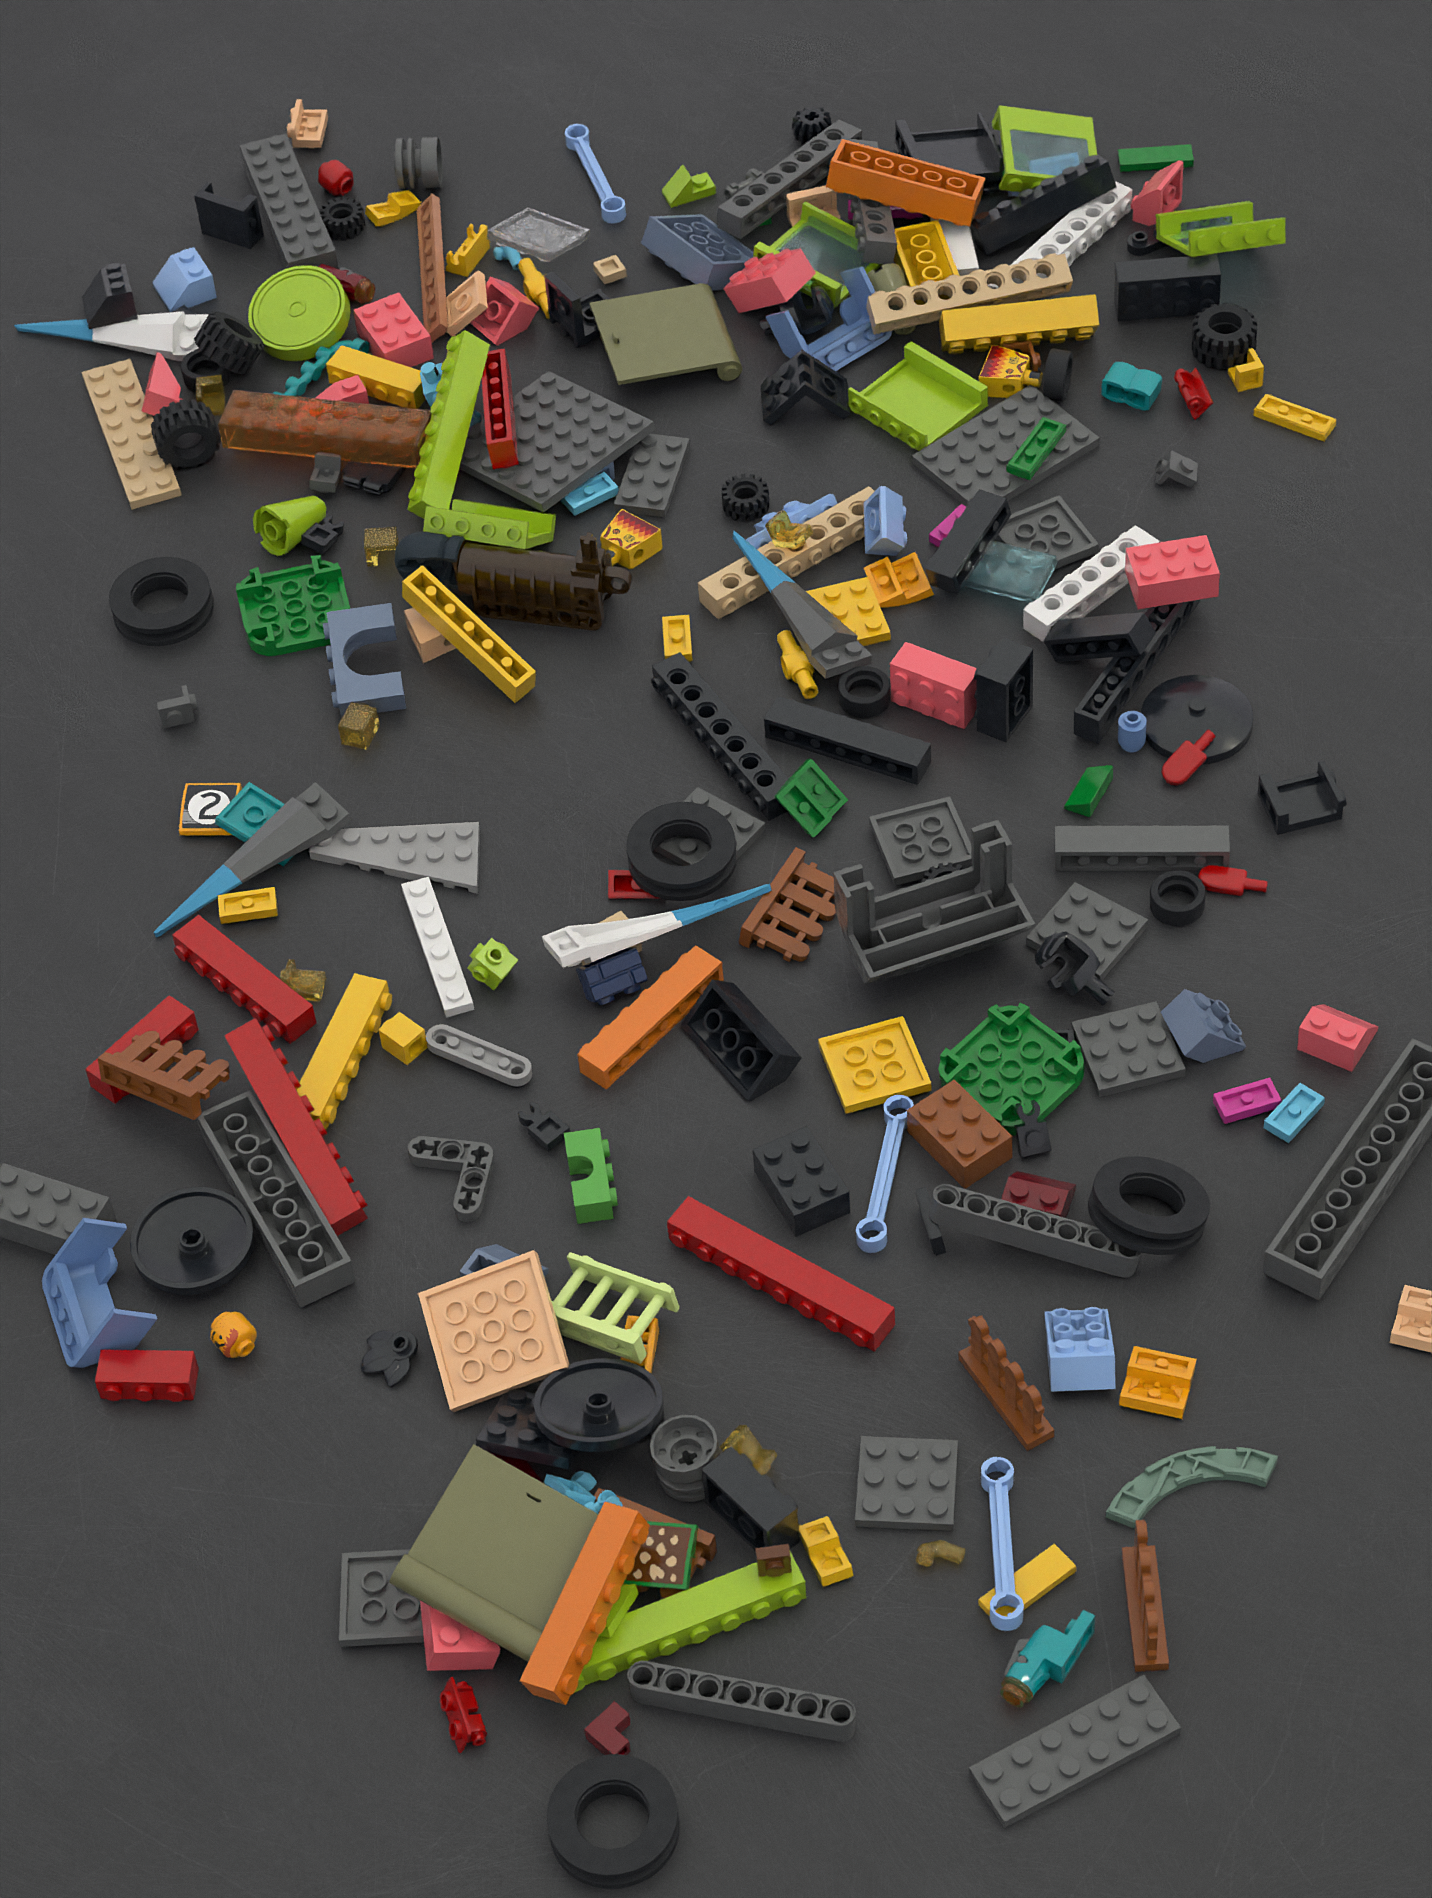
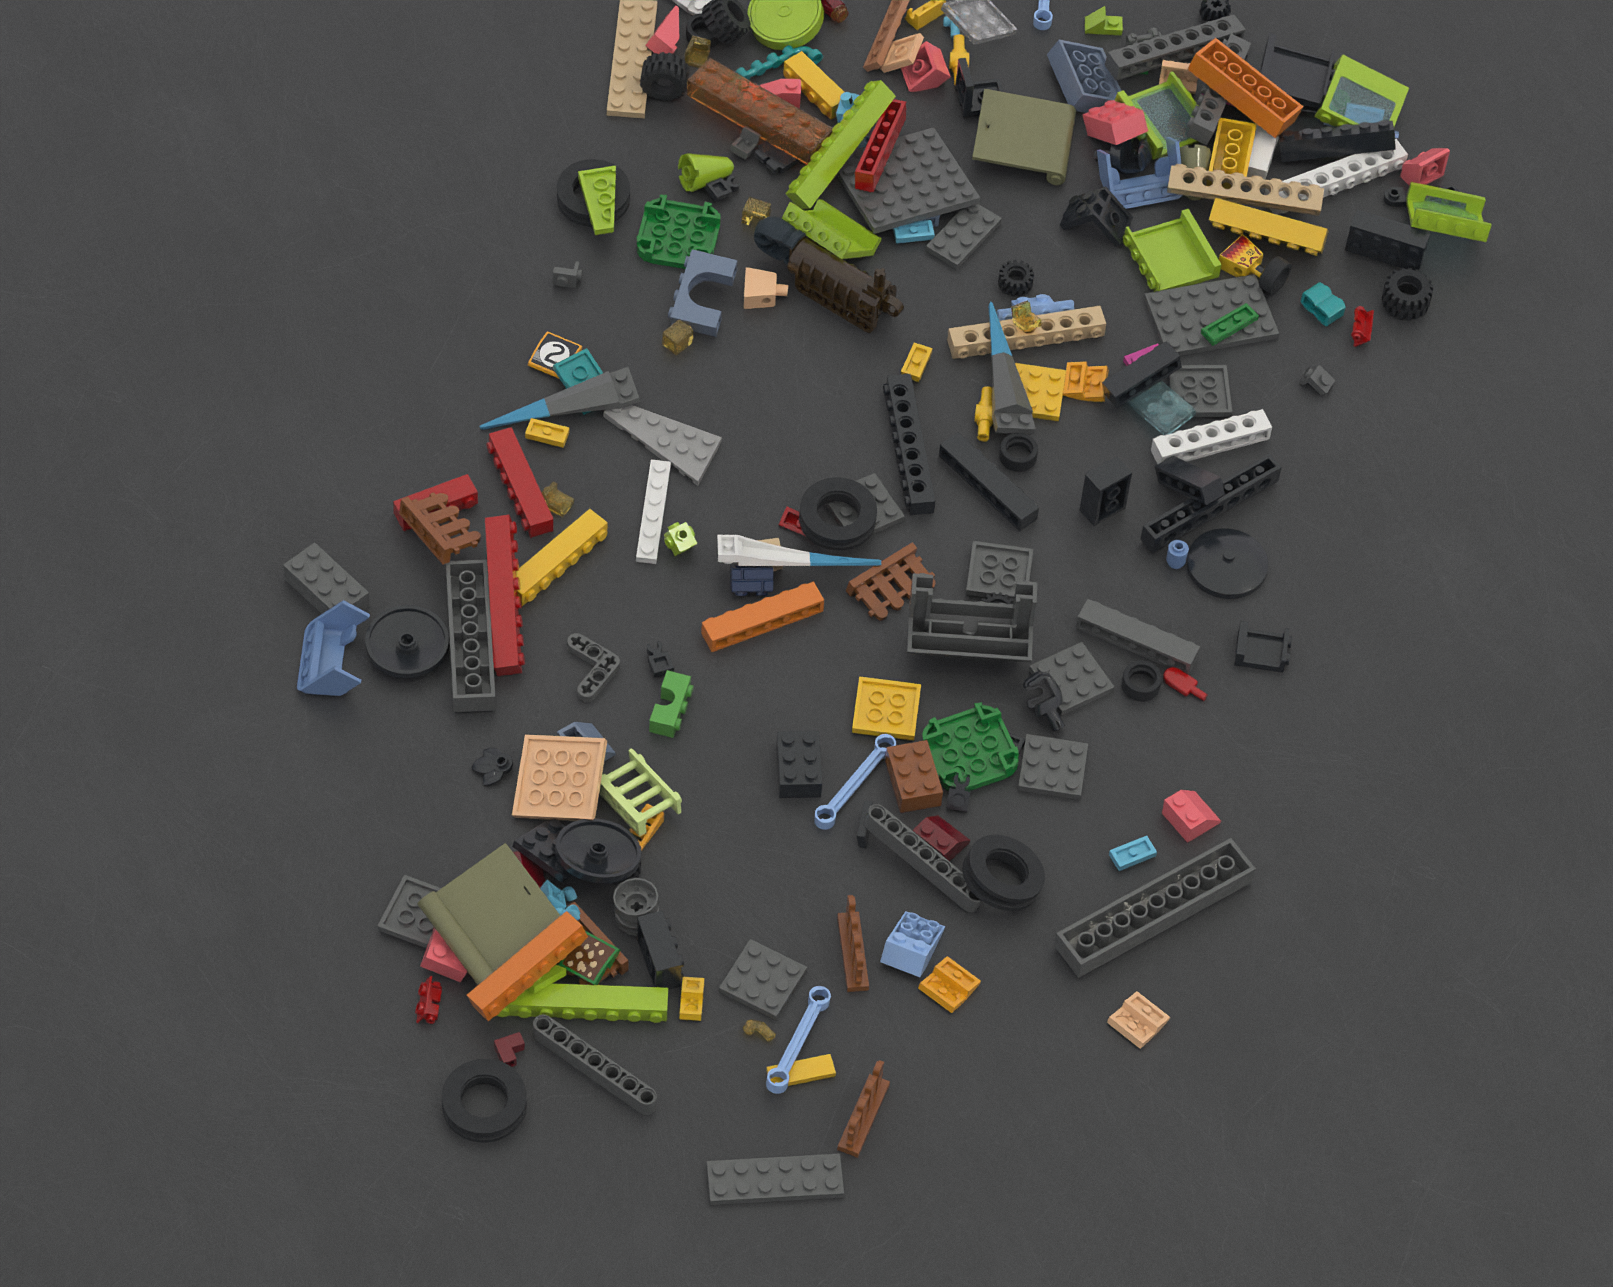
camera: 15 degrees right, 5 degrees up
red brick [95,1350,199,1402] -> none
light orange head [210,1311,257,1358] -> none
coral brick [353,292,434,367] -> none
yellow brick [379,1012,428,1065] -> none
yellow brick [402,565,536,703] -> none
light grey plate [426,1024,532,1086] -> none
tan plate [593,255,627,285] -> none
yellow torso [600,509,663,569] -> none
red brick [667,1196,895,1352] -> none
black slope [681,979,802,1101] -> none
clear yellow bracket [720,1425,778,1475] -> none
reddish brown plate [755,1544,792,1577] -> none
green slope [774,758,848,838] -> none
light blue slope [864,486,907,556] -> none
coral brick [890,642,977,729] -> none
teal plate [1000,1610,1095,1707] -> none
dark orange bracket [1002,340,1041,371] -> none
green slope [1064,765,1113,817] -> none
sand green tile [1106,1446,1278,1529] -> none
green tile [1118,144,1194,172] -> none
coral brick [1125,535,1220,609] -> none
sand blue slope [1161,989,1246,1063] -> none
red piece [1162,730,1216,786] -> none
dark pink plate [1213,1078,1282,1124] -> none
yellow panel [1228,348,1264,392] -> none
yellow tile [1253,394,1336,442] -> none
none -> lime wing [578,166,616,235]

